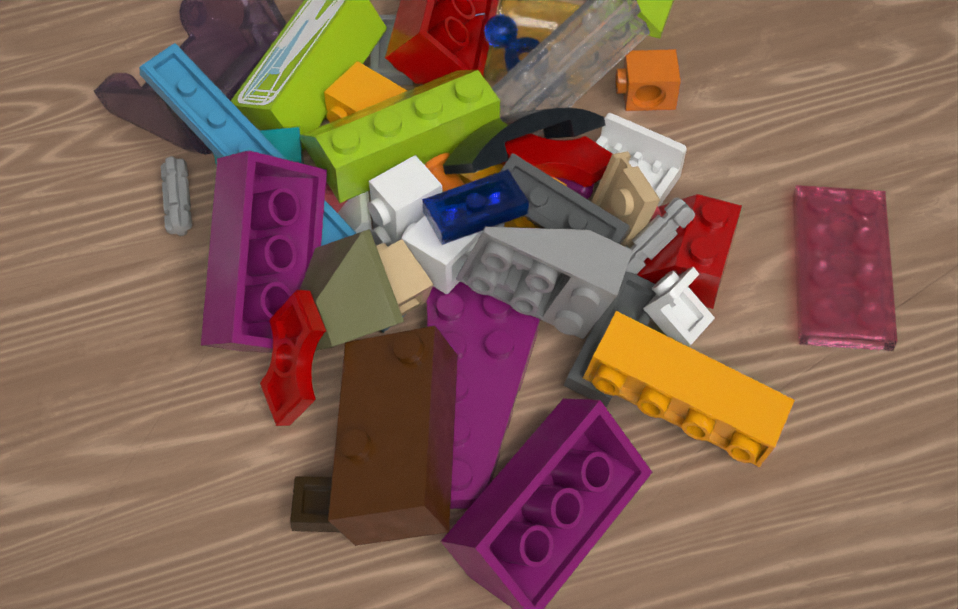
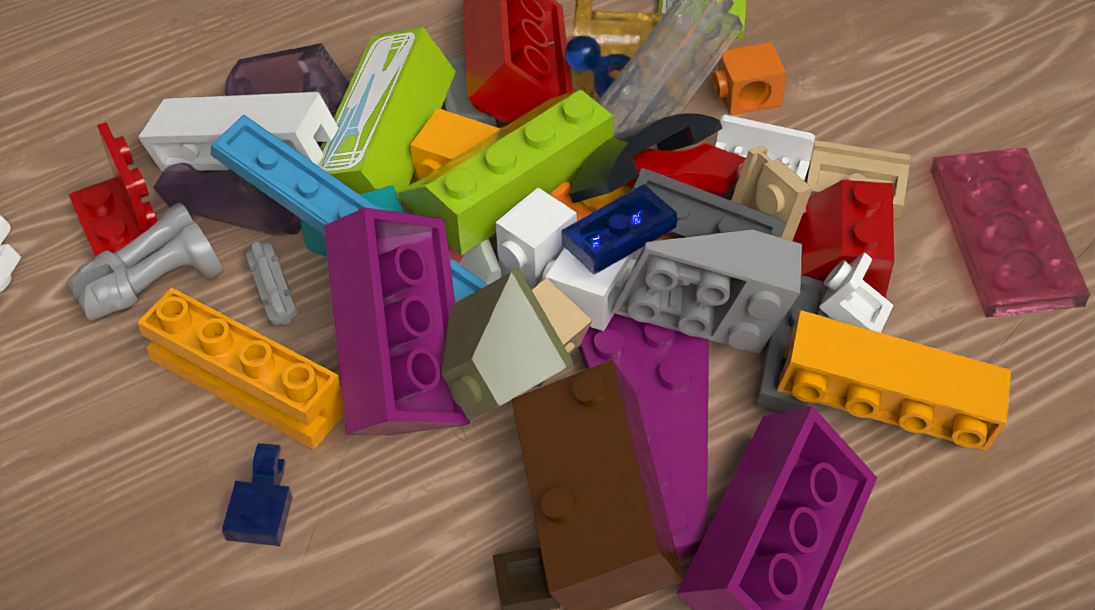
camera: 10 degrees left, 5 degrees down
red tile [260,290,326,426] -> none
light grey axle [626,197,695,274] -> none
none -> light grey piece [67,202,223,321]
none -> red bracket [69,122,158,258]
none -> light orange brick [137,287,344,450]
none -> white brick [138,92,339,171]
none -> clear blue plate [222,443,293,546]
none -> tan plate [807,140,911,219]

